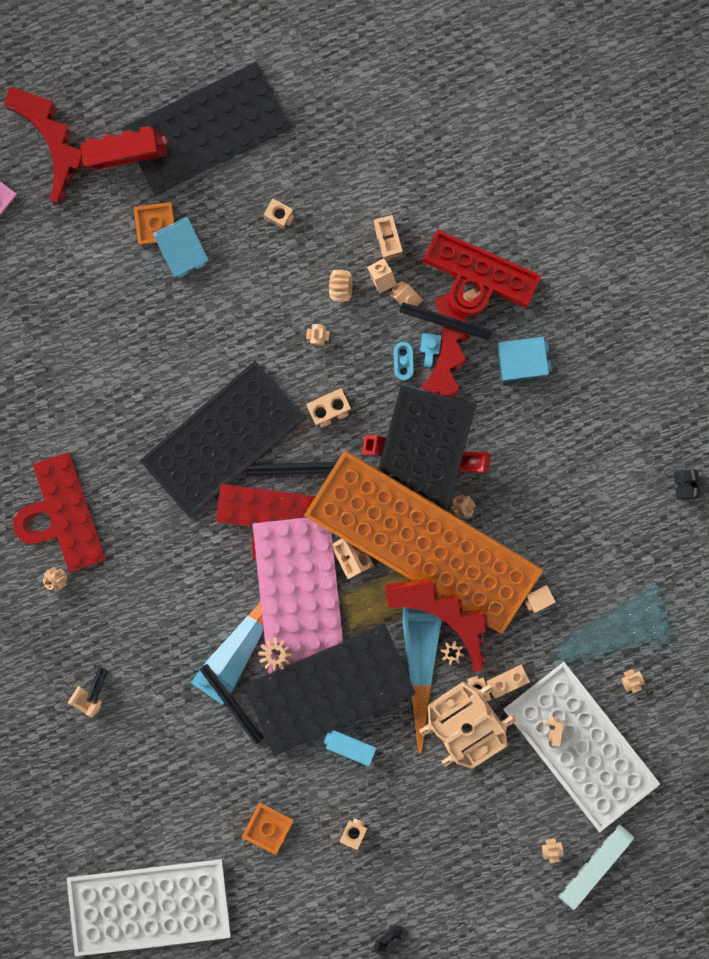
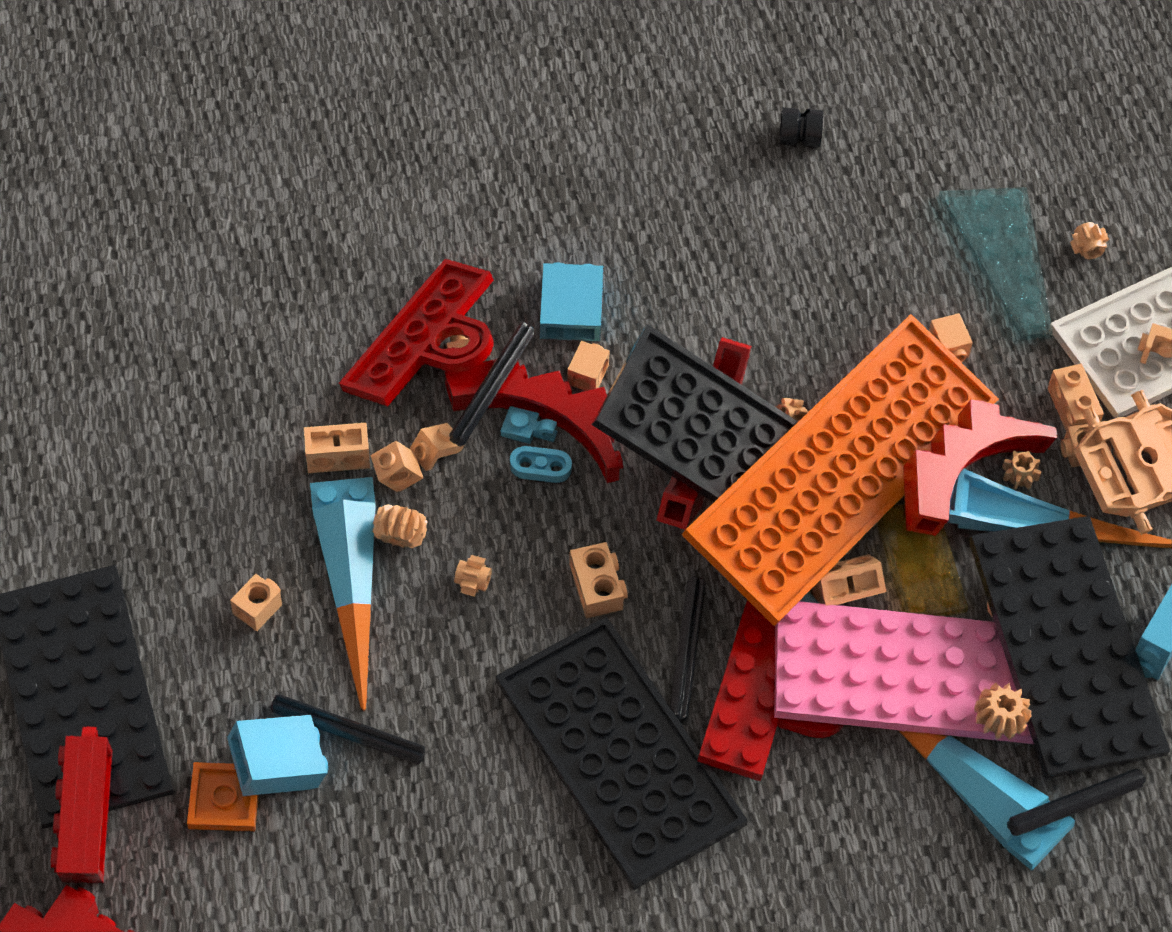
camera: 80 degrees left, 25 degrees down
none -> black axle [271,694,425,764]
none -> medium azure plate [310,477,376,711]
none -> light nougat brick [567,341,610,391]

